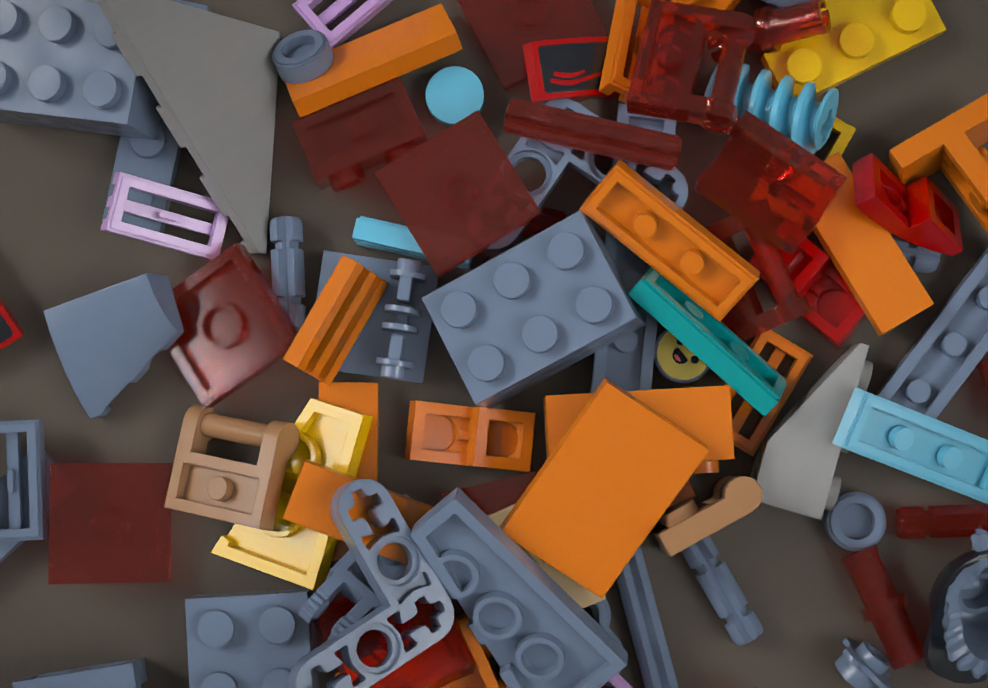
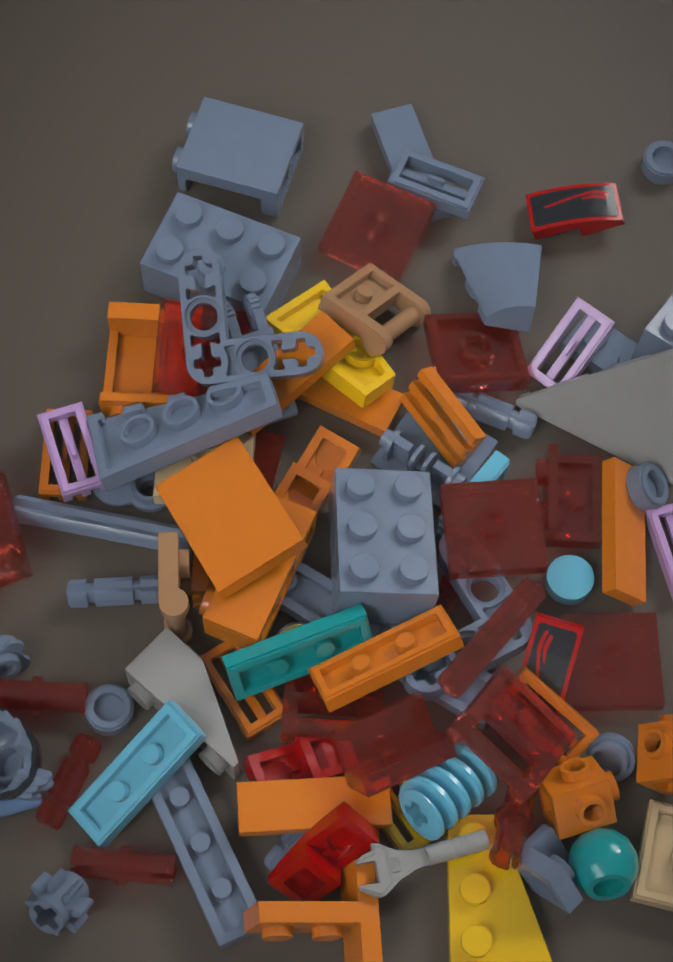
camera: 110 degrees right, 20 degrees down
none -> light grey piece [354,830,490,898]

